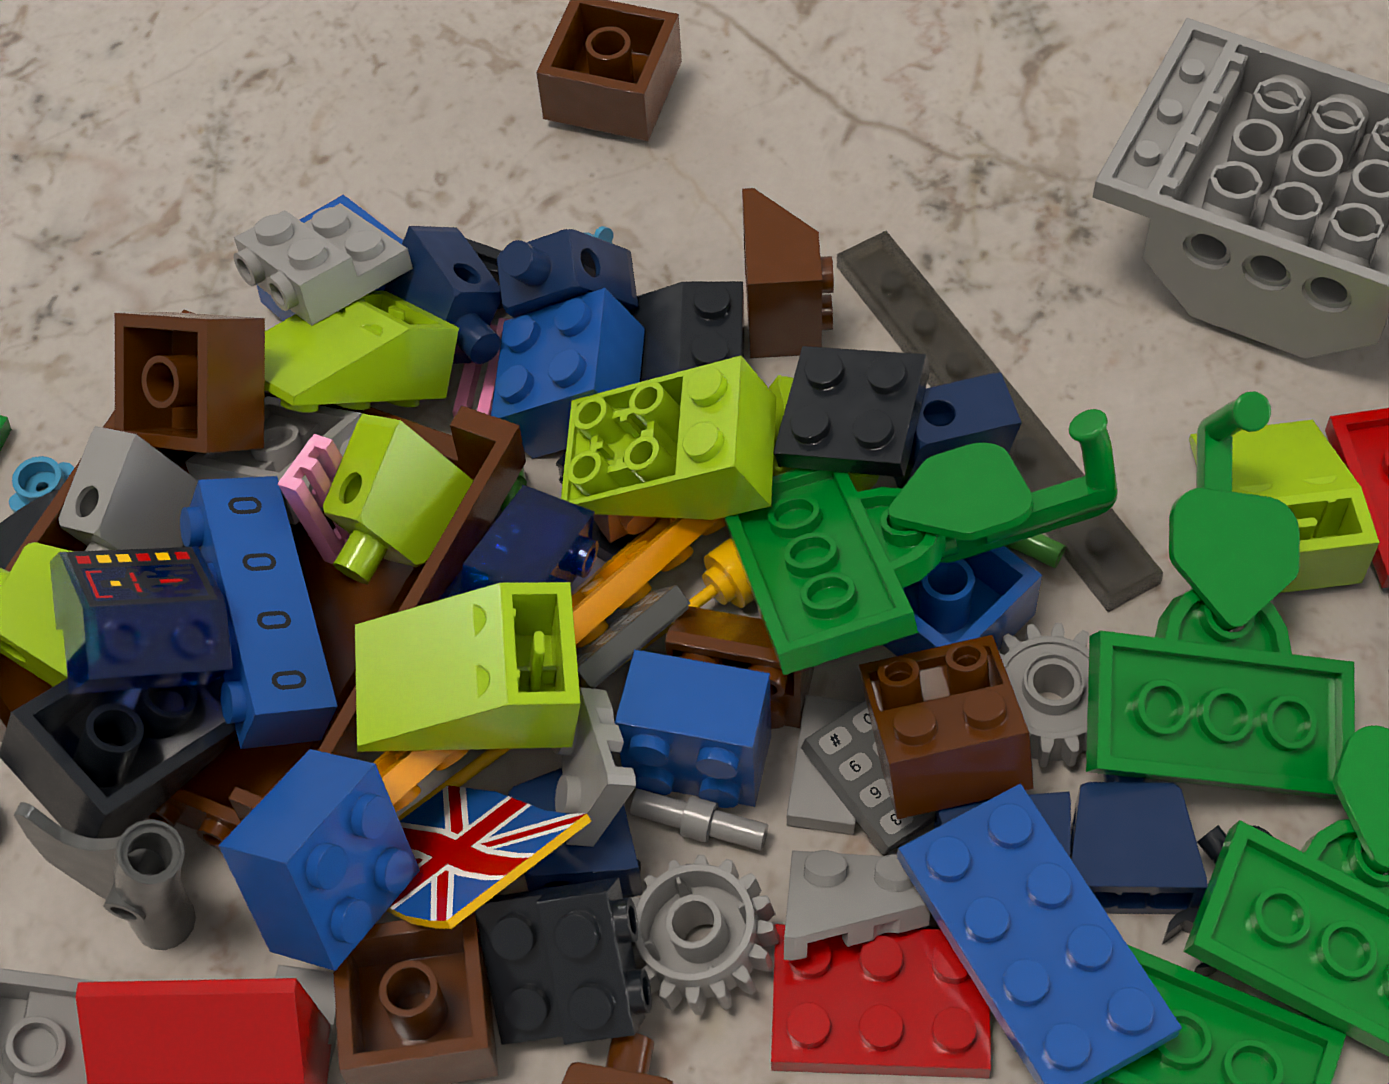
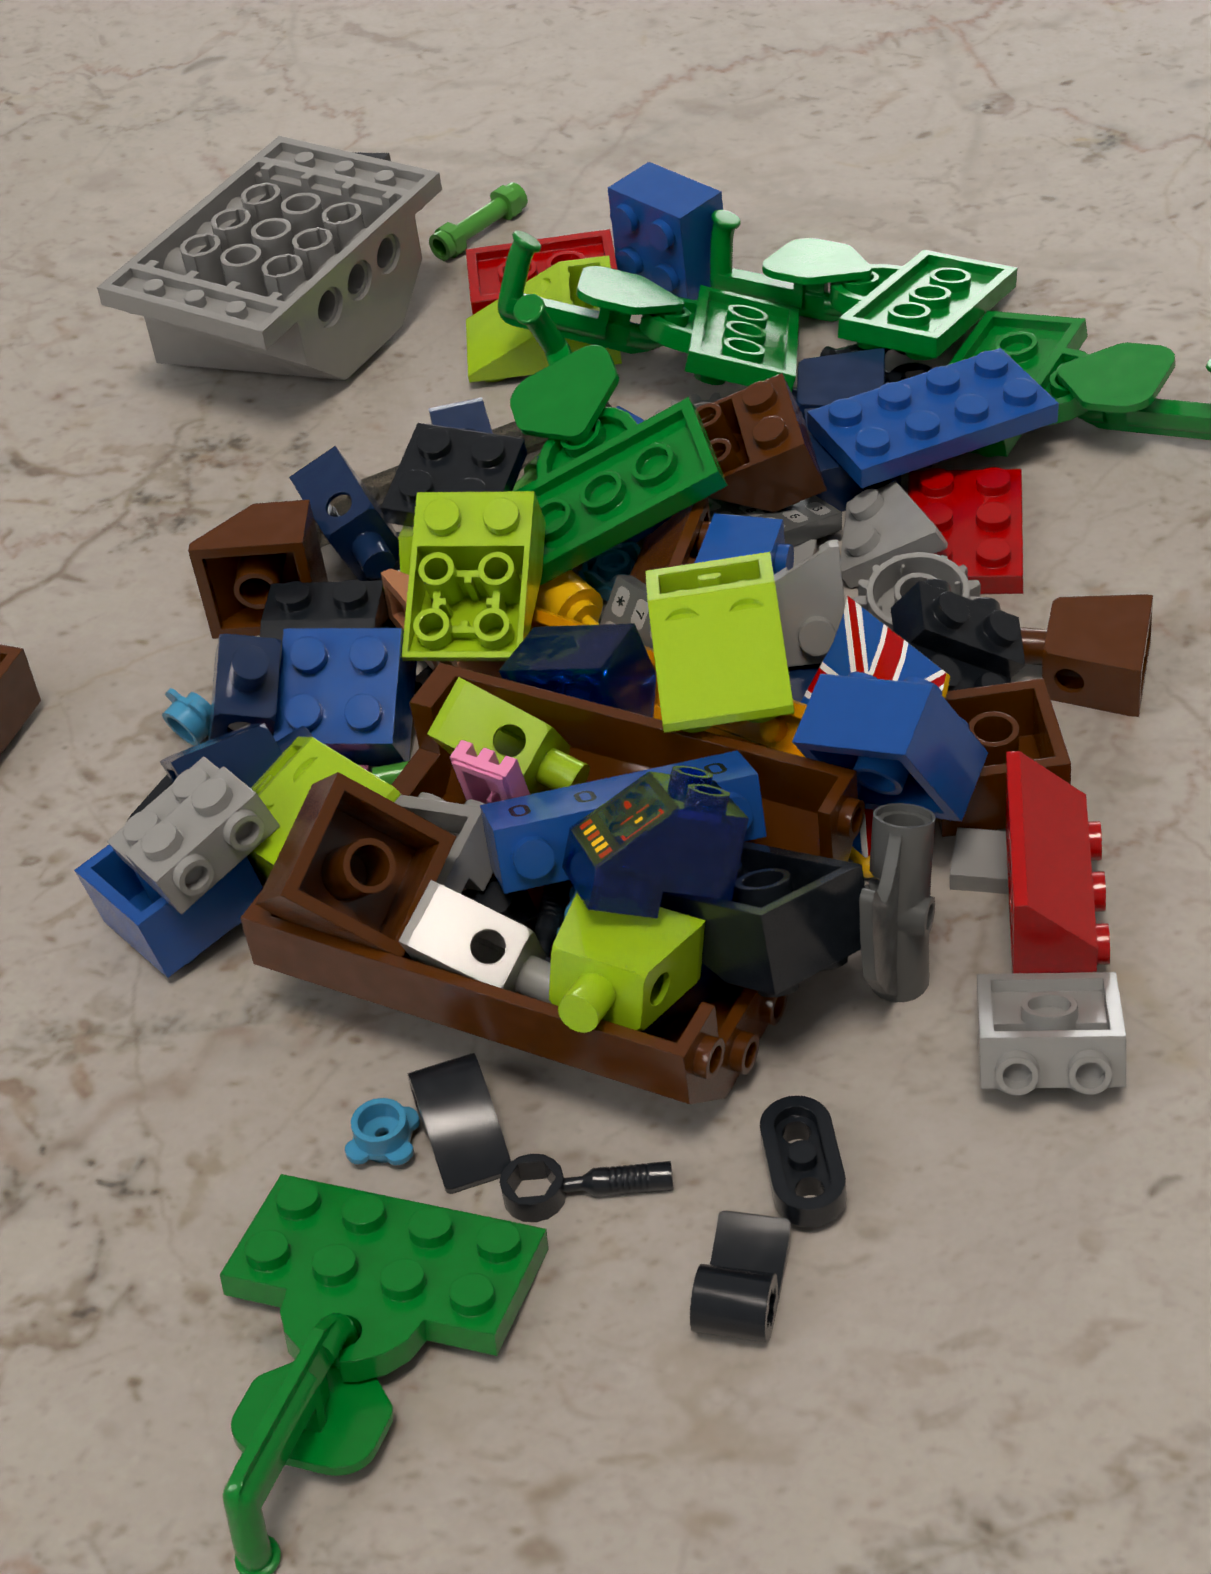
camera: 85 degrees left, 15 degrees down
none -> dark blue torso [289,446,399,581]

